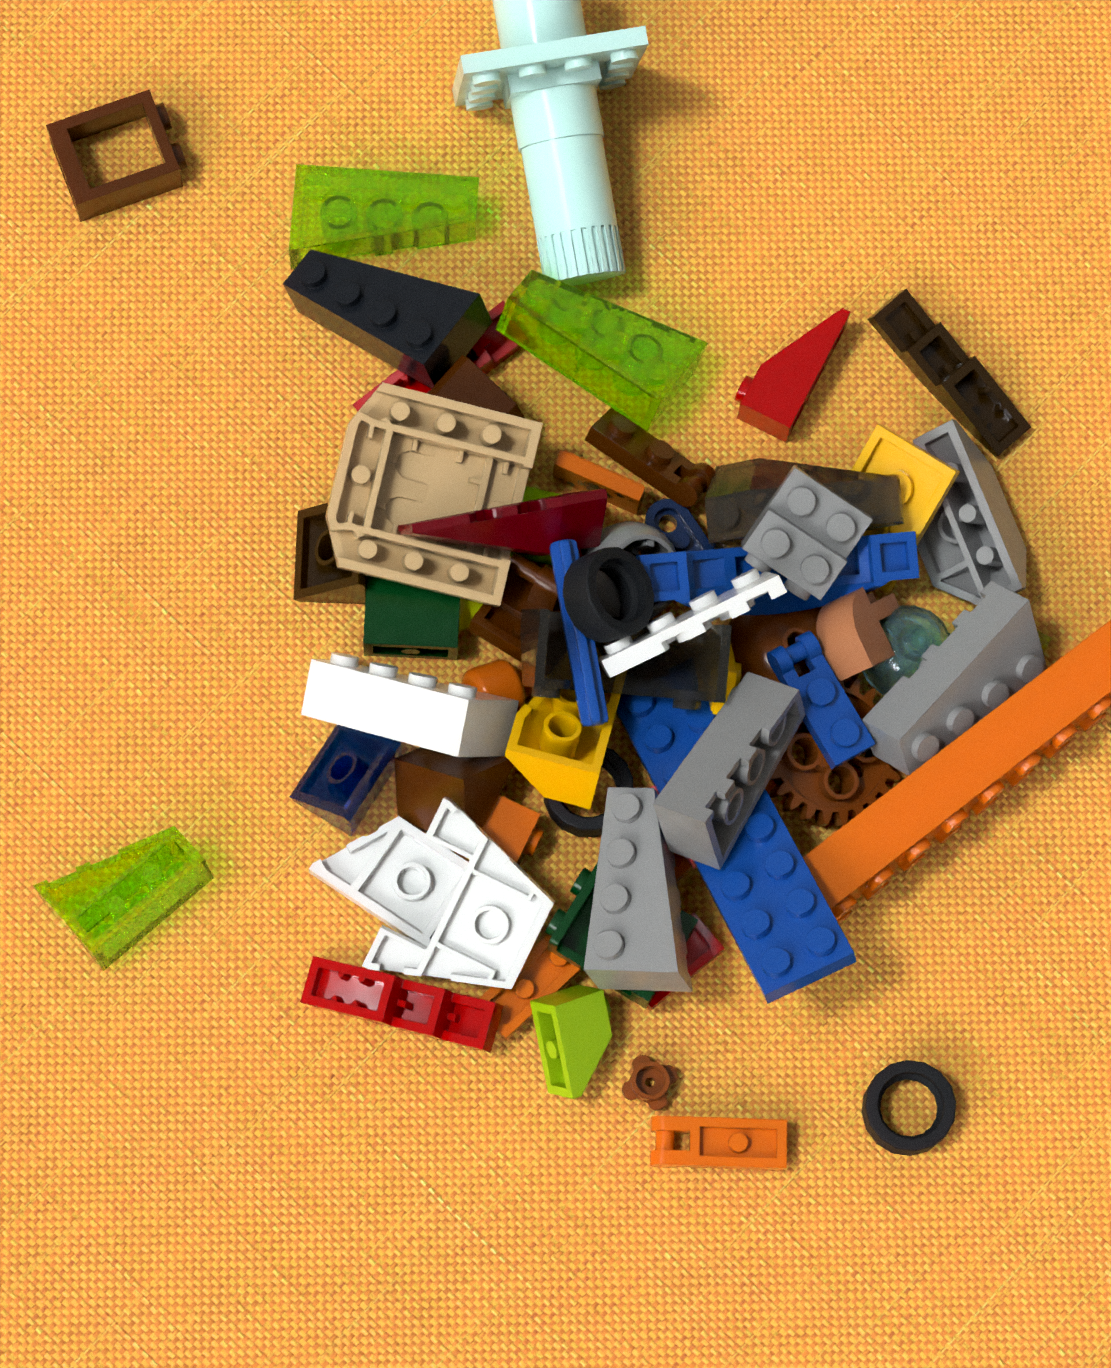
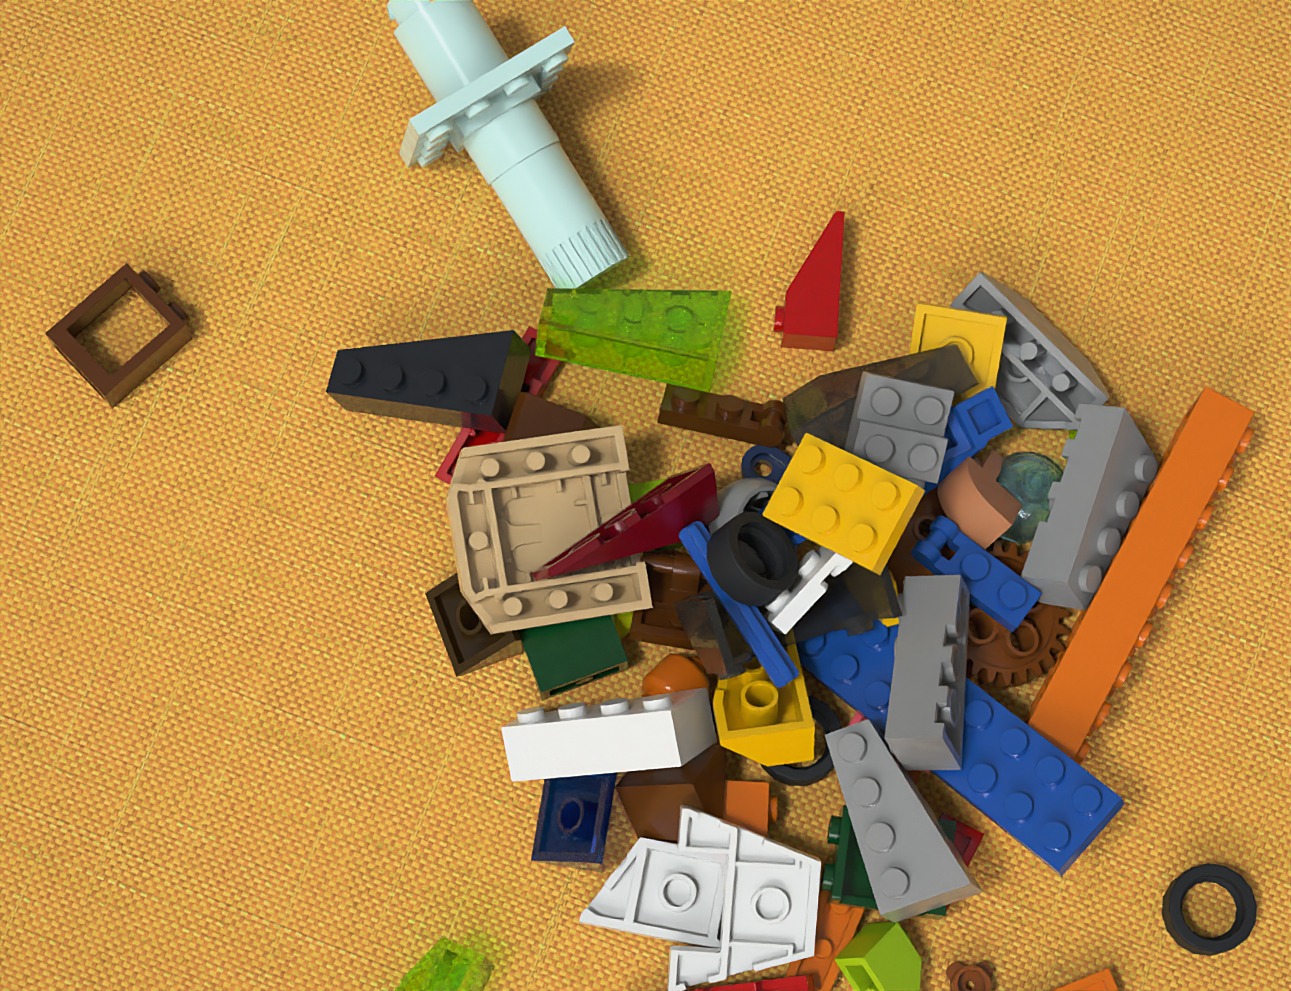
camera: 20 degrees left, 0 degrees up
clear neon green wedge [289,164,479,270] -> none
orange tile [553,450,646,515] -> none
dark brown slope [867,289,1031,457] -> none
none -> yellow plate [762,433,925,575]

